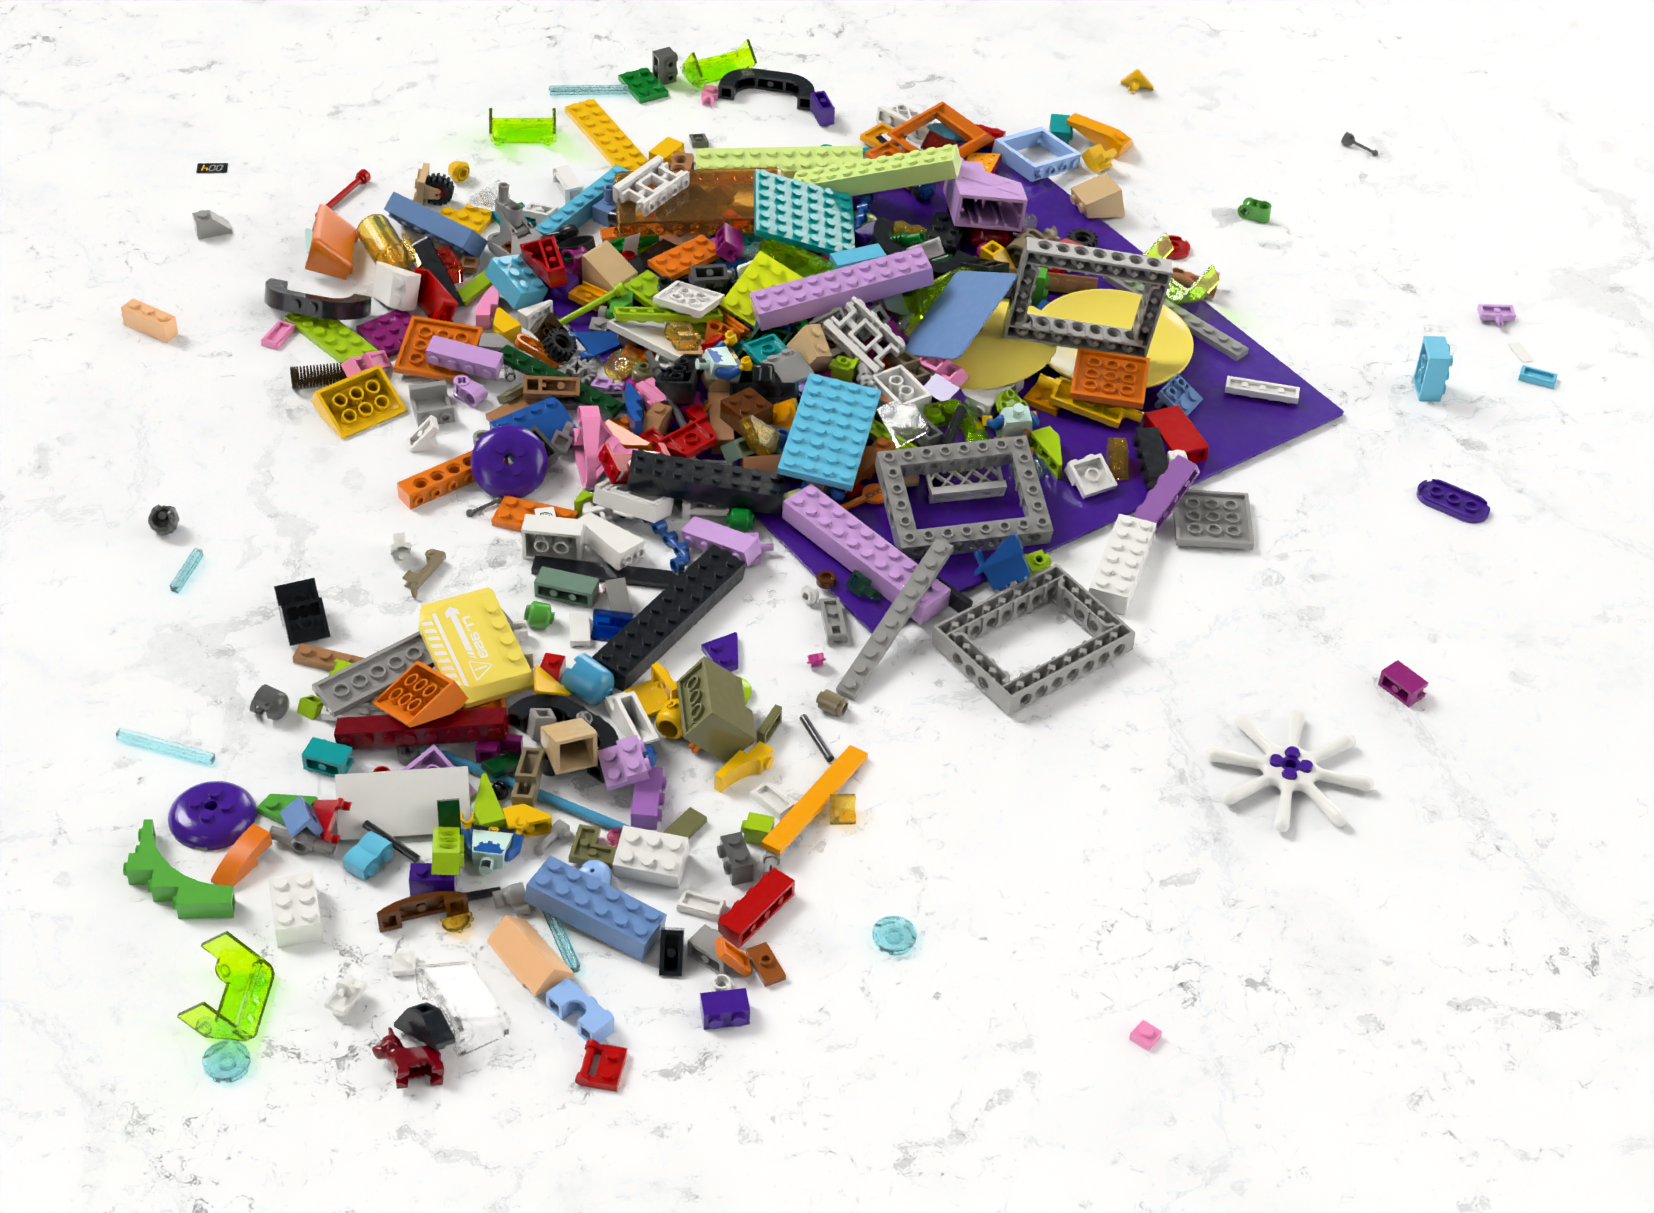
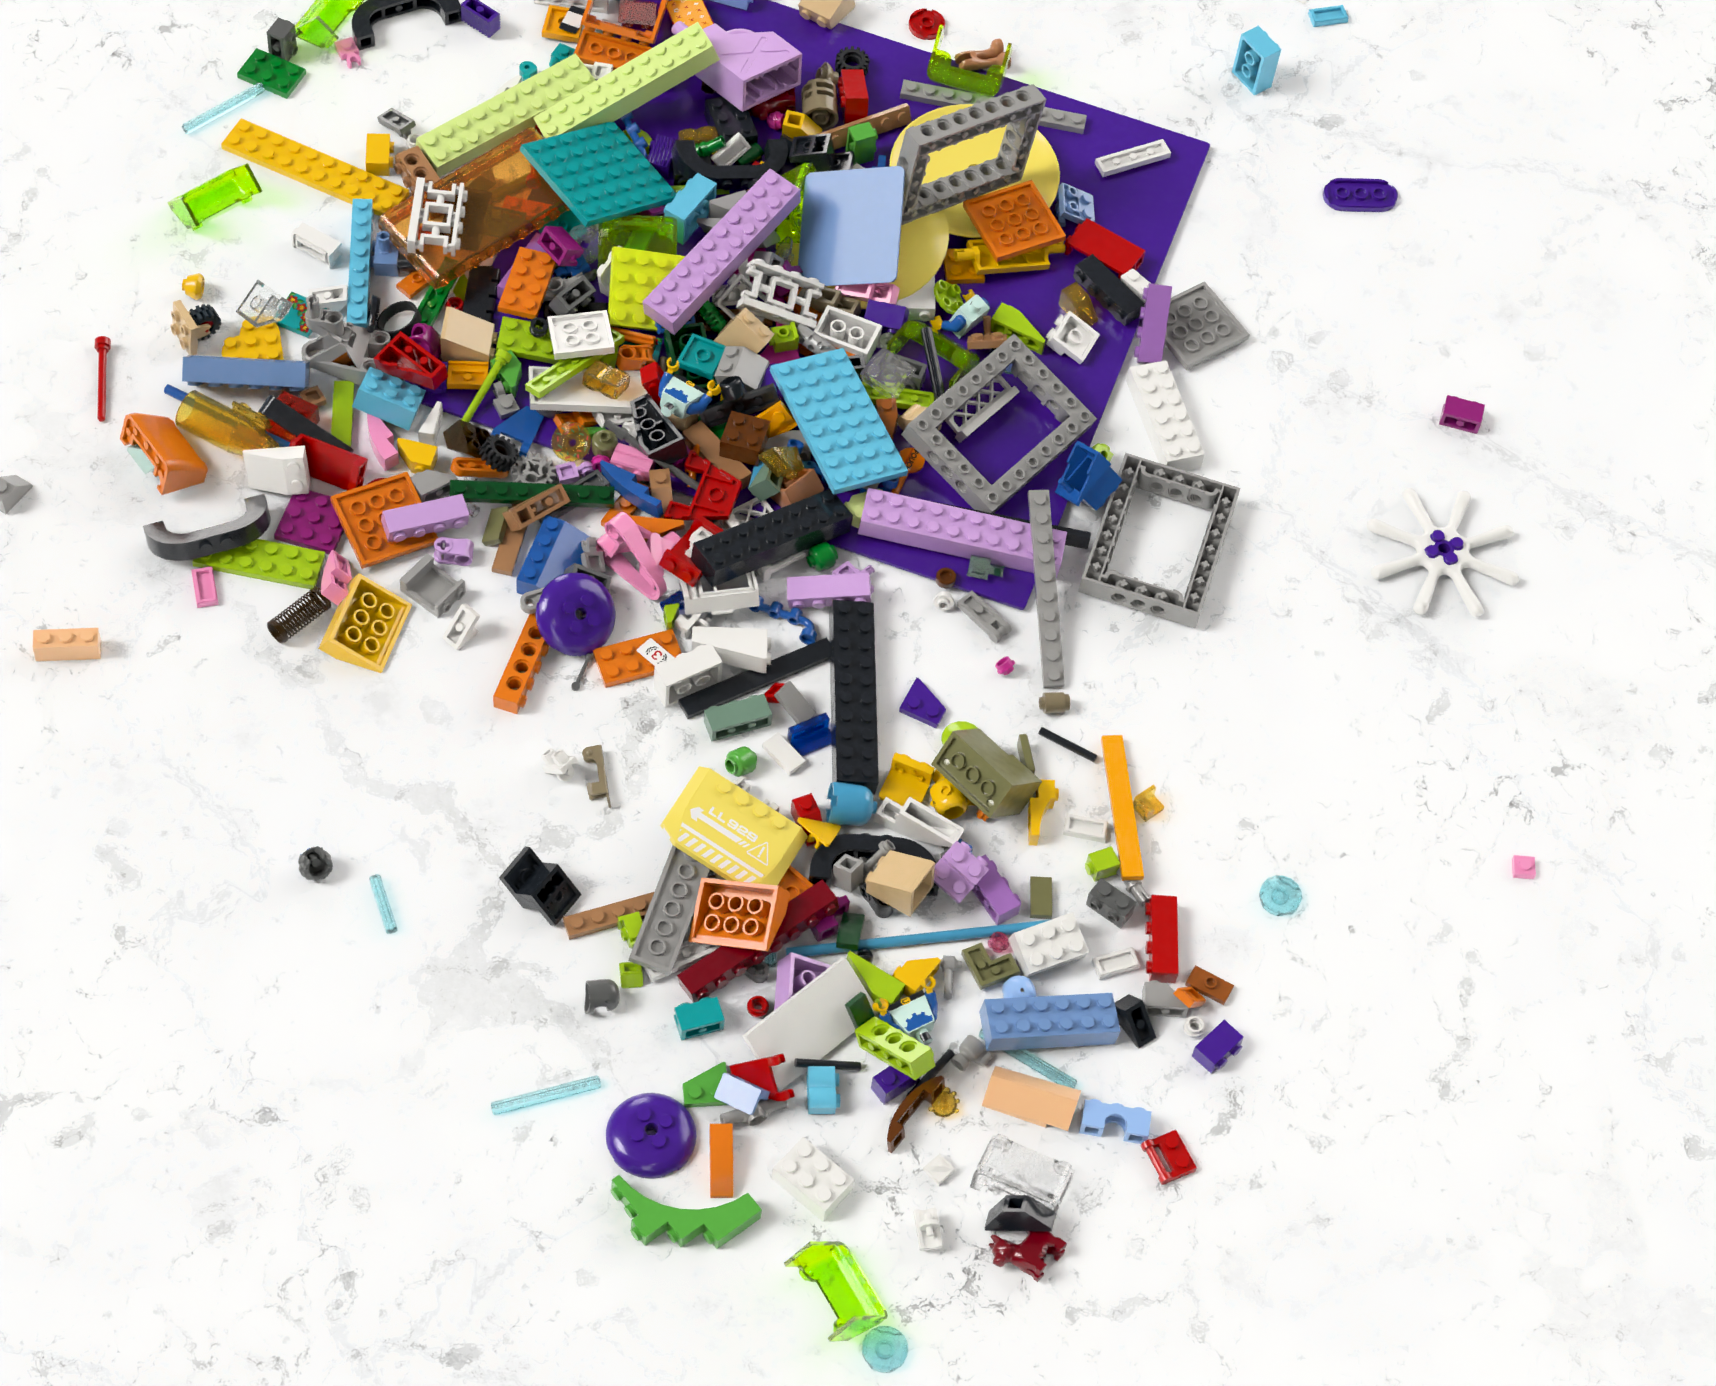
camera: 40 degrees left, 15 degrees up
dark tan slope [511,747,545,808] -> none

